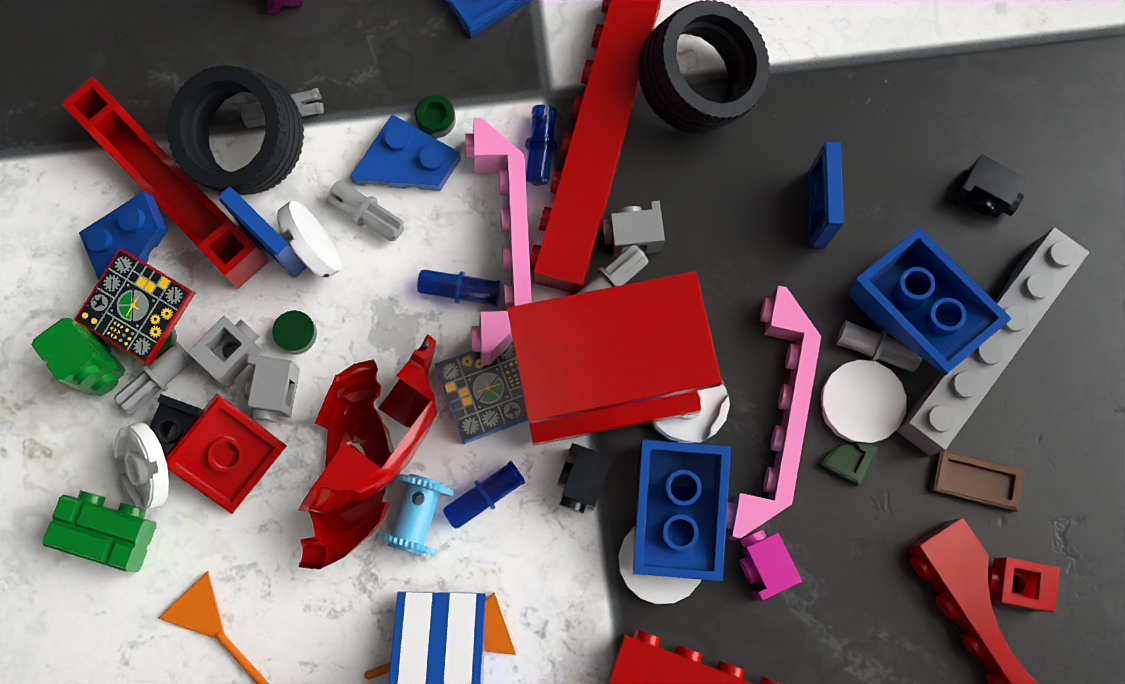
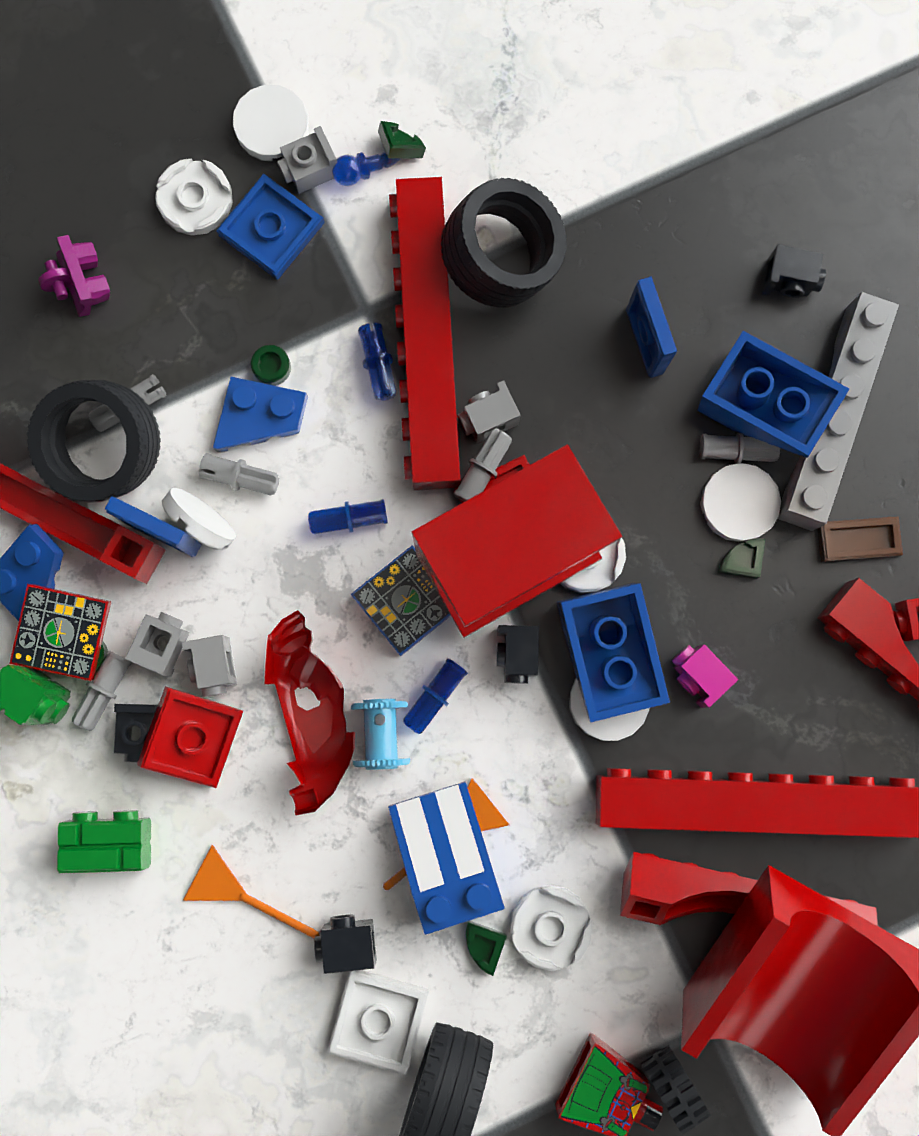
camera: 20 degrees left, 5 degrees up
white tile [114,422,169,510] -> none
dark green tile [272,310,317,354] -> none
red animal [298,334,437,512] -> none
bright pink slope [465,118,532,365] -> none
bright pink slope [726,285,821,541] -> none

